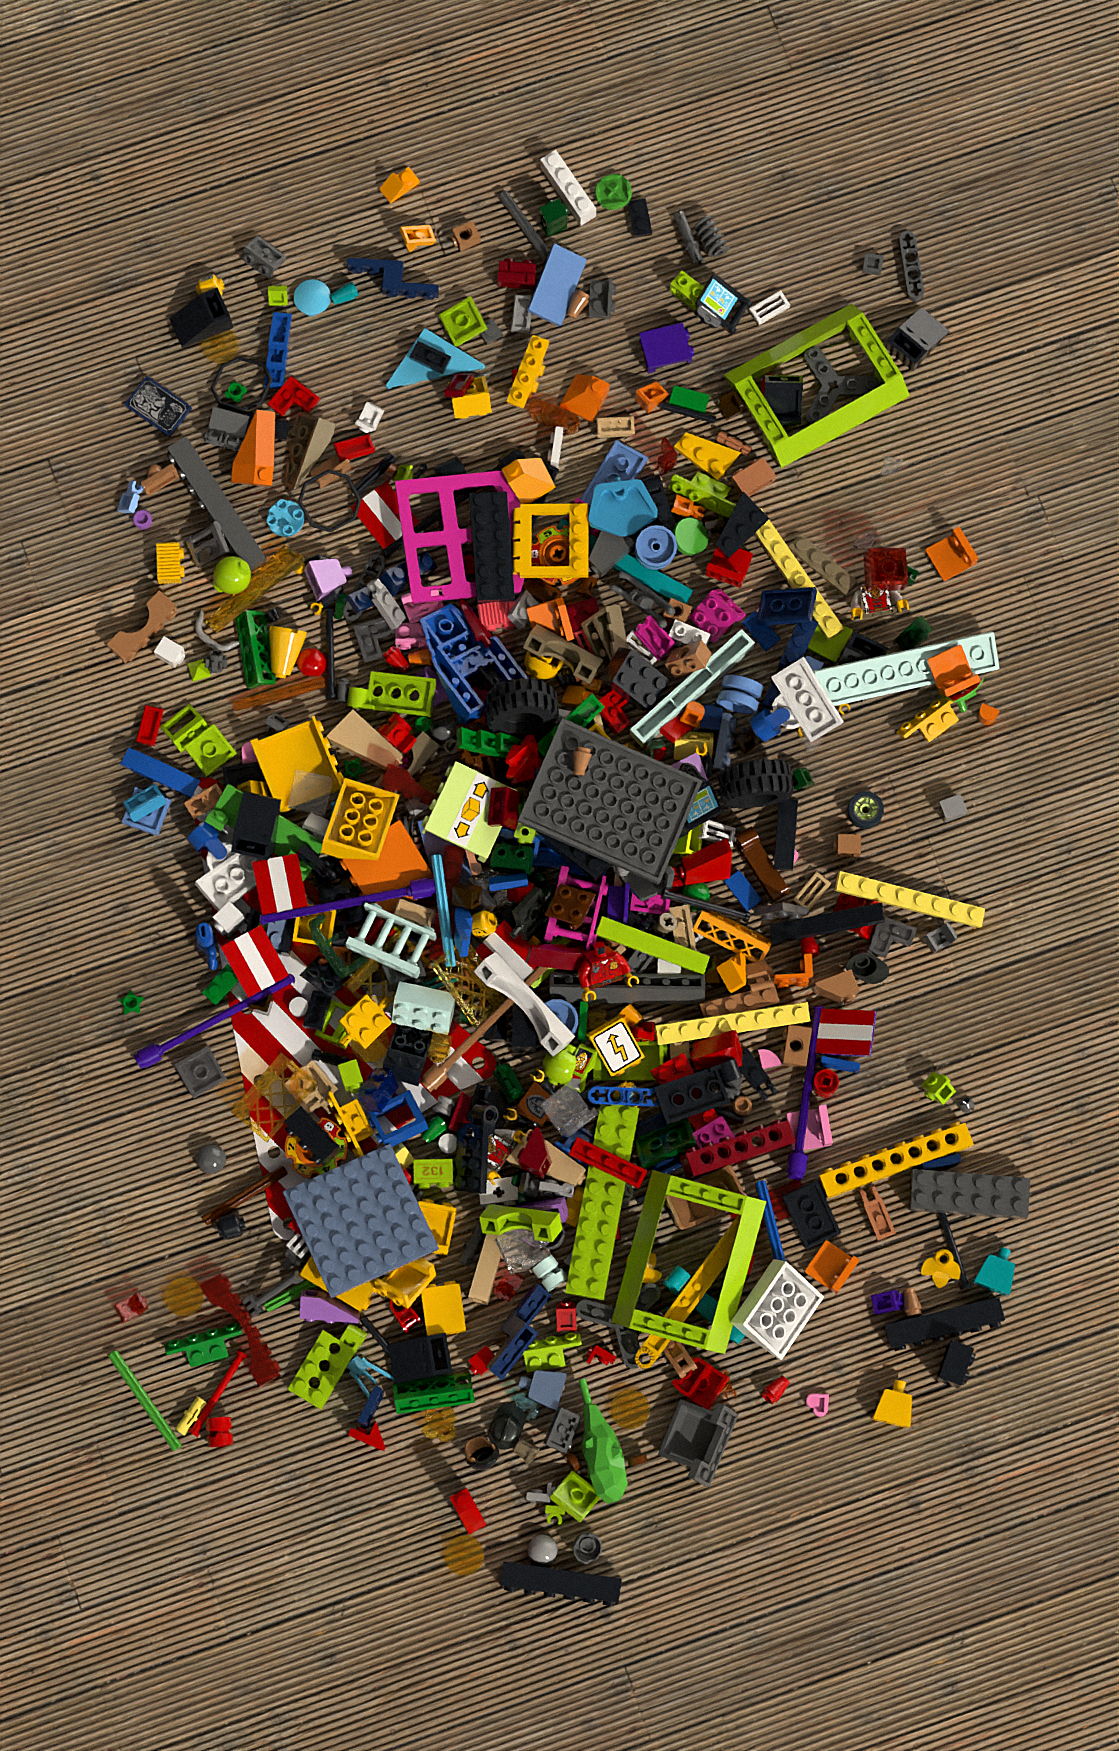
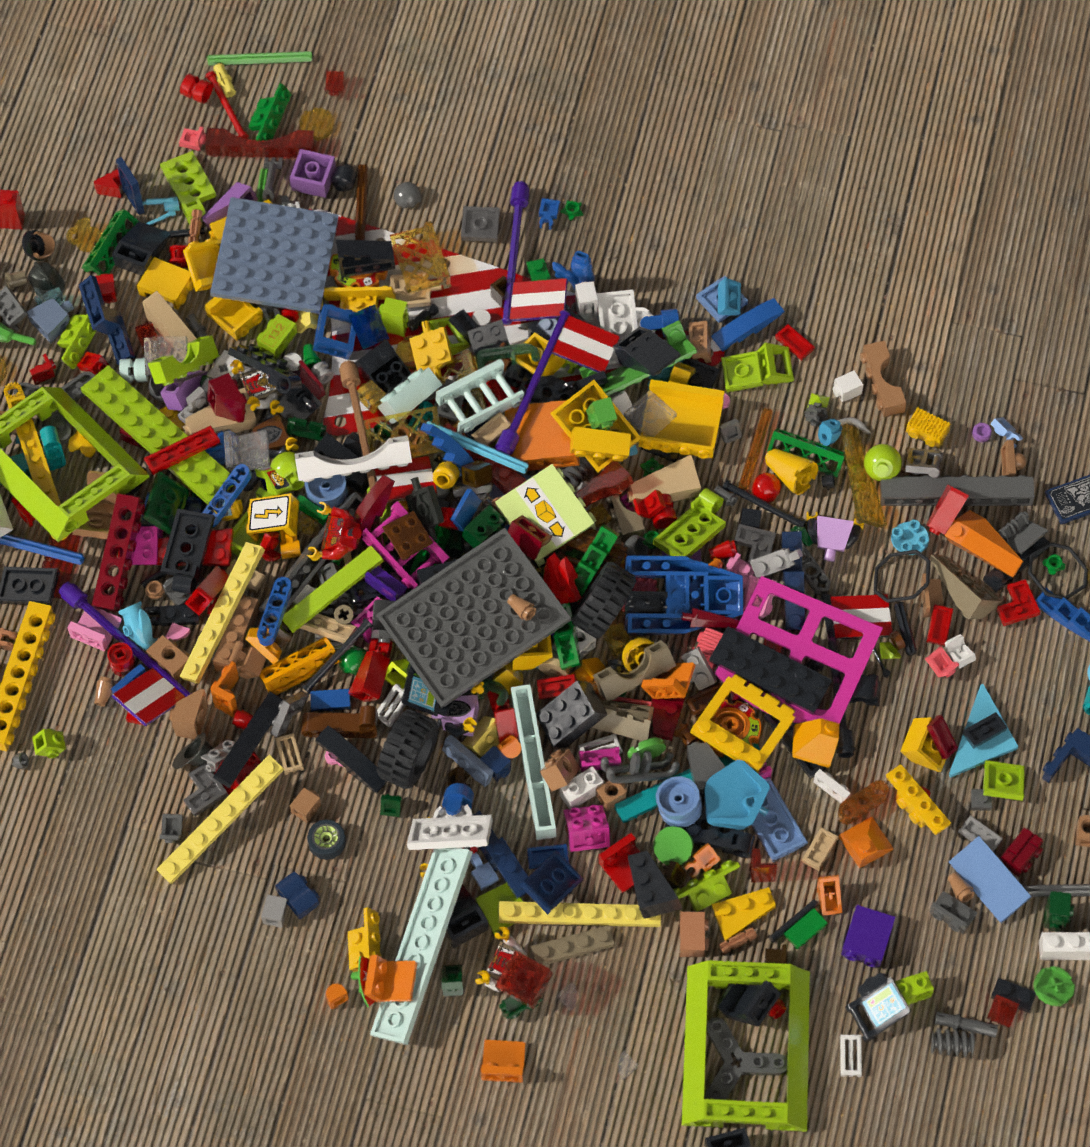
camera: 125 degrees right, 15 degrees down
medium blue wheel [716,675,763,714] -> none
none -> medium nougat cone [94,676,115,707]
none -> medium azure animal [118,601,159,651]
none -> coral bracket [179,126,207,151]
none -> nougat axle [188,209,203,244]
none -> light grey hinge [201,739,235,772]
none -> blue beam [257,577,292,646]
none -> dark blue brick [275,871,320,919]
none -> medium lavender brick [290,149,336,198]
none -> blue plate [539,198,560,230]
none -> yellow brick [570,427,631,462]
none -> bright green brick [586,397,617,431]
none -> bright green tile [627,738,666,763]
none -> black tile [741,508,762,529]
none -> dark azure piece [818,419,842,446]
none -> coral bracket [925,647,959,677]
none -> slope [926,484,969,536]
none -> clear red panel [987,994,1019,1028]

